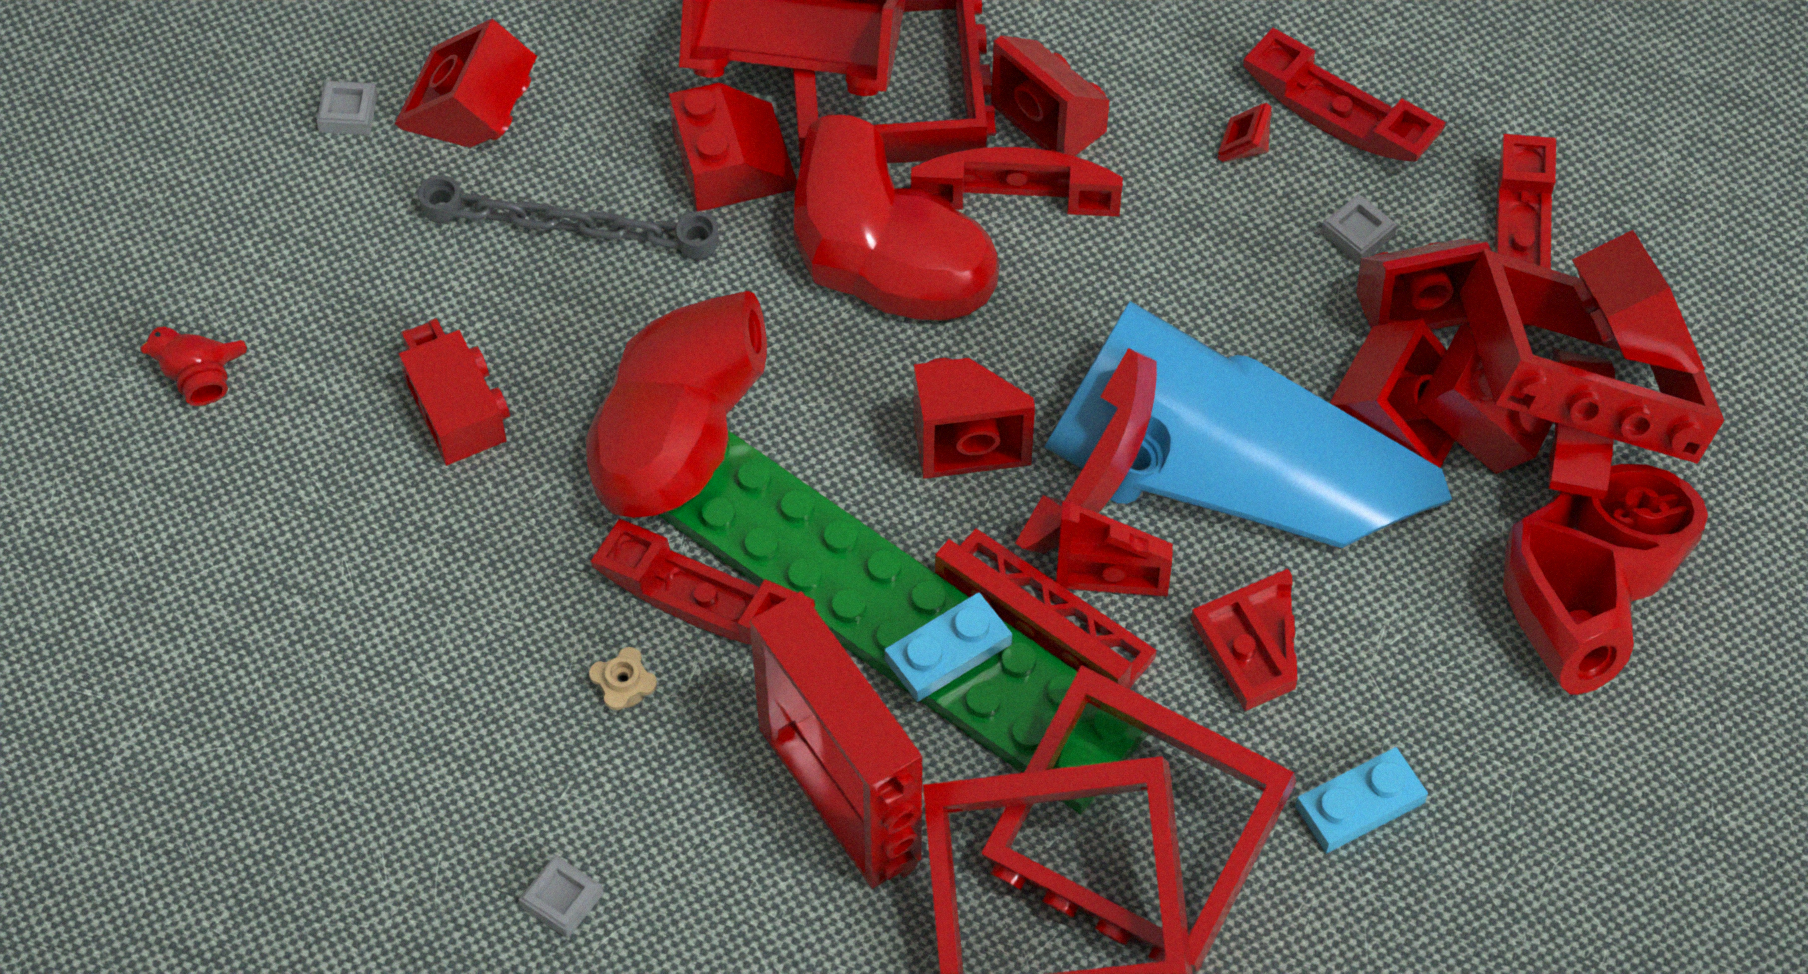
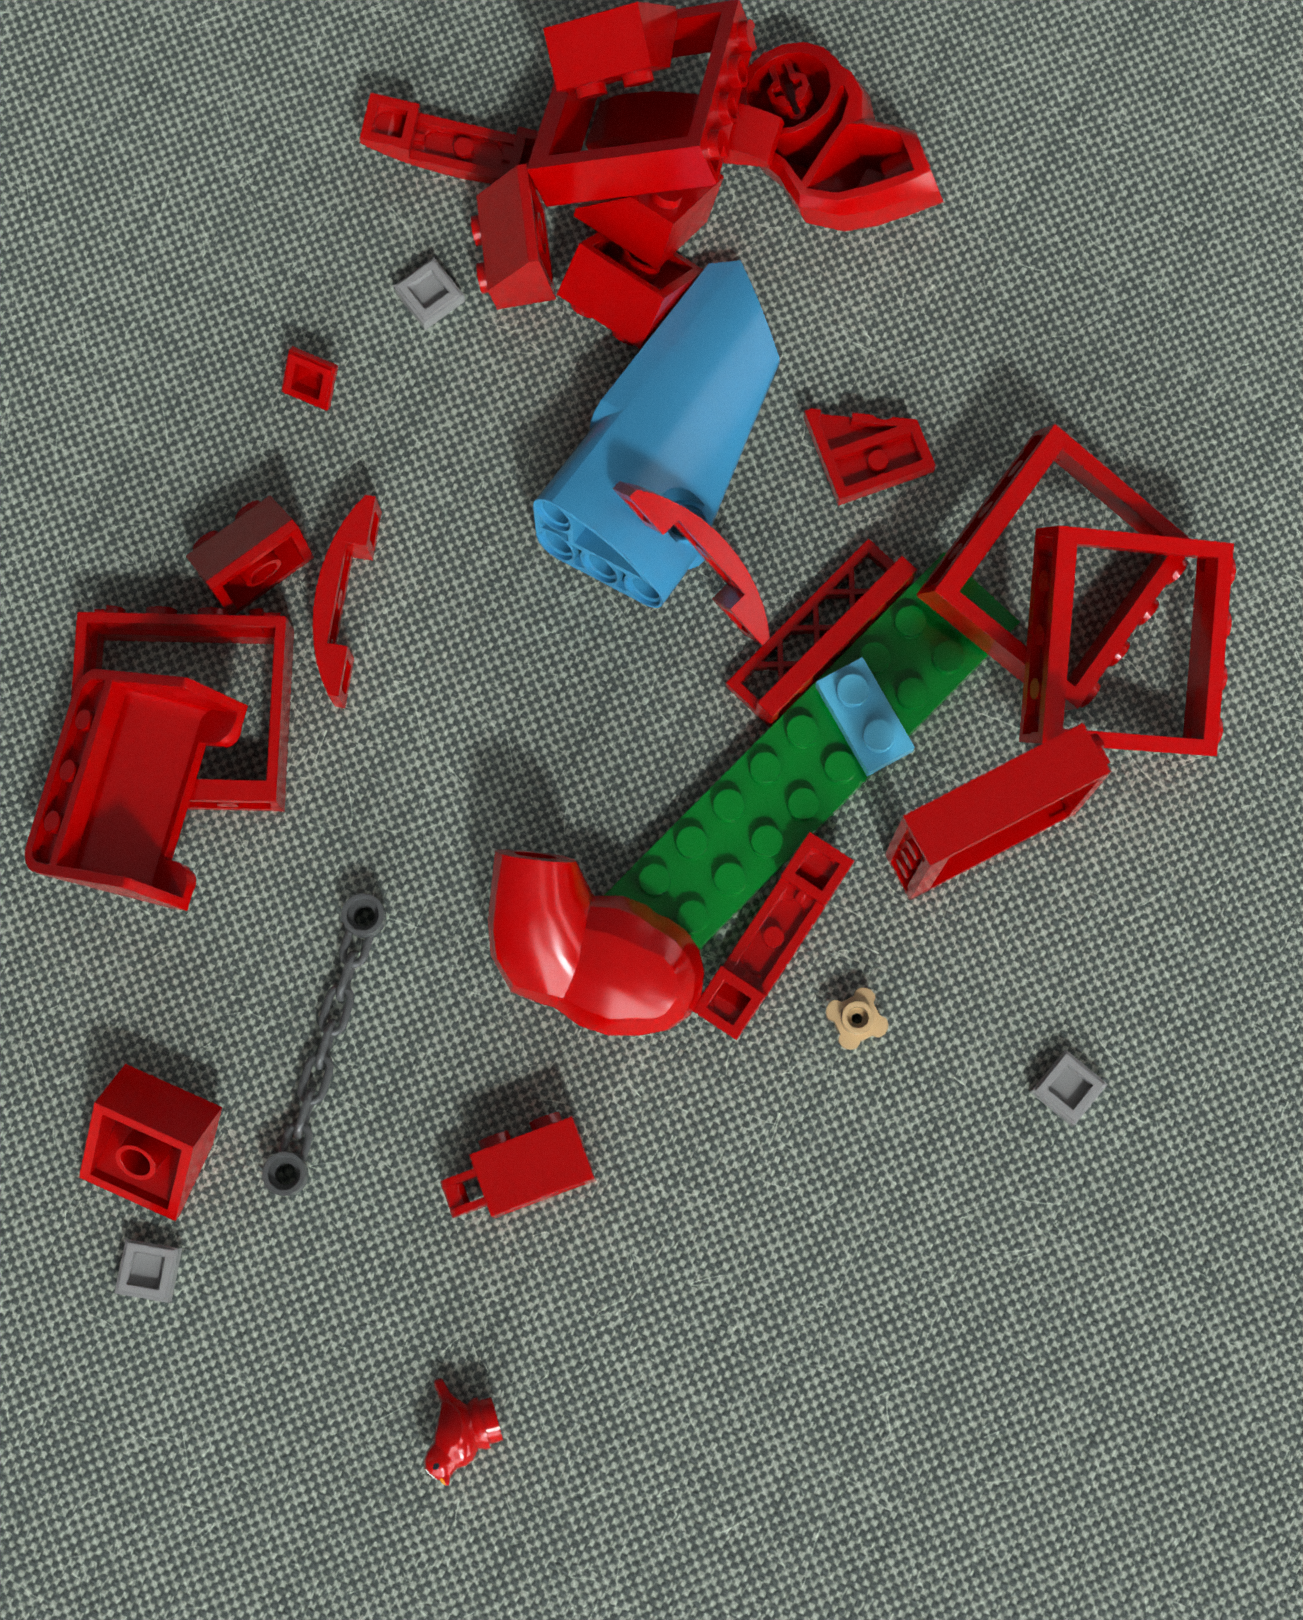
camera: 80 degrees left, 20 degrees up
red slope [669,82,797,211] -> none
red piece [794,115,1000,321] -> none
red slope [913,358,1035,479] -> none
red wing [1056,501,1173,597] -> none
red slope [1243,27,1446,162] -> none
medium azure plate [1295,747,1428,854] -> none

